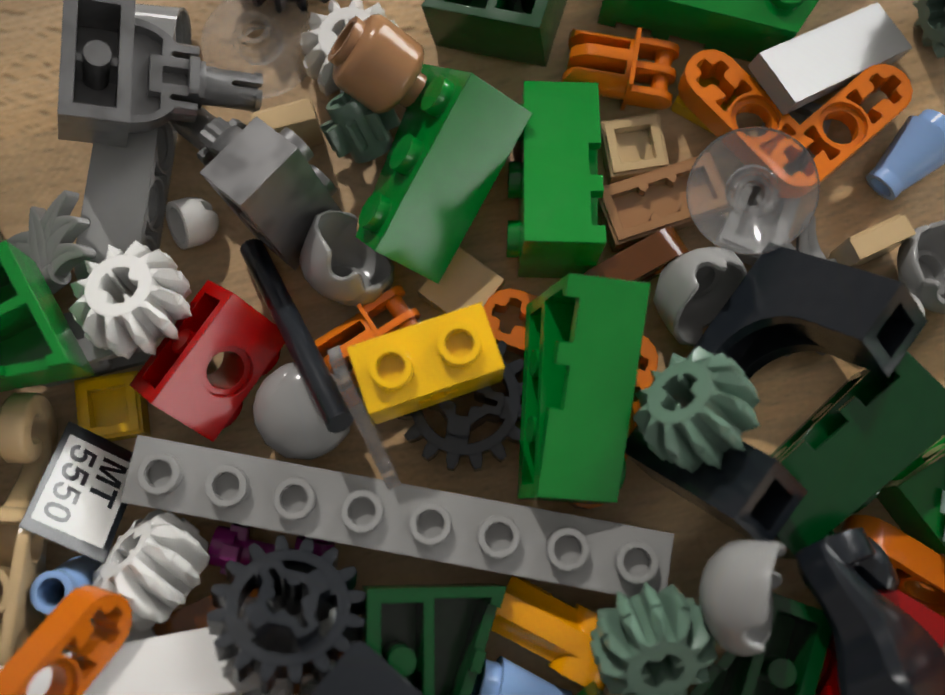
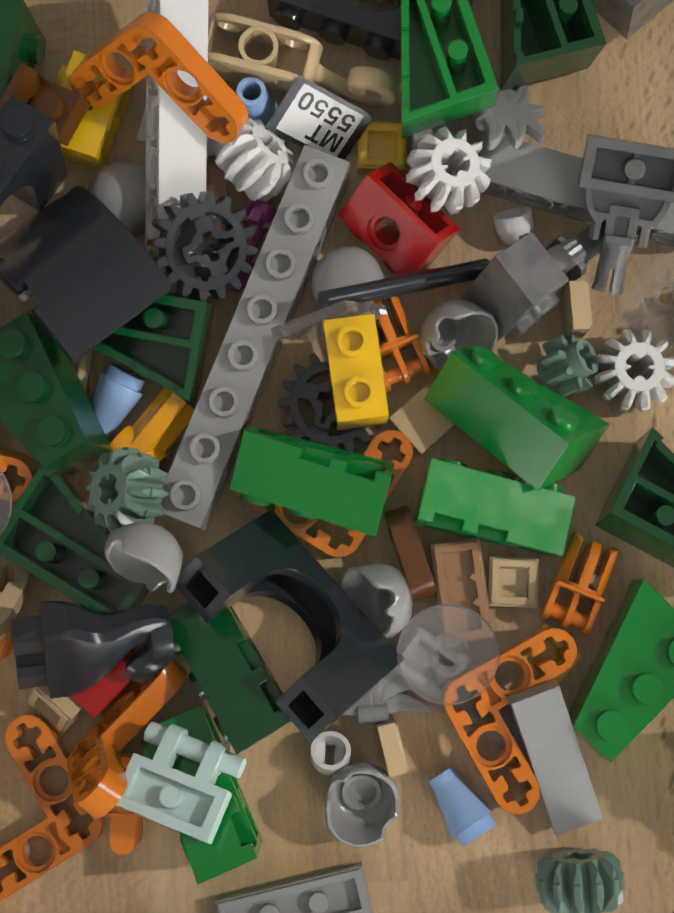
camera: 105 degrees right, 5 degrees up
medium nougat head [327,14,427,114] -> none
sand green gear [633,346,761,473] -> none

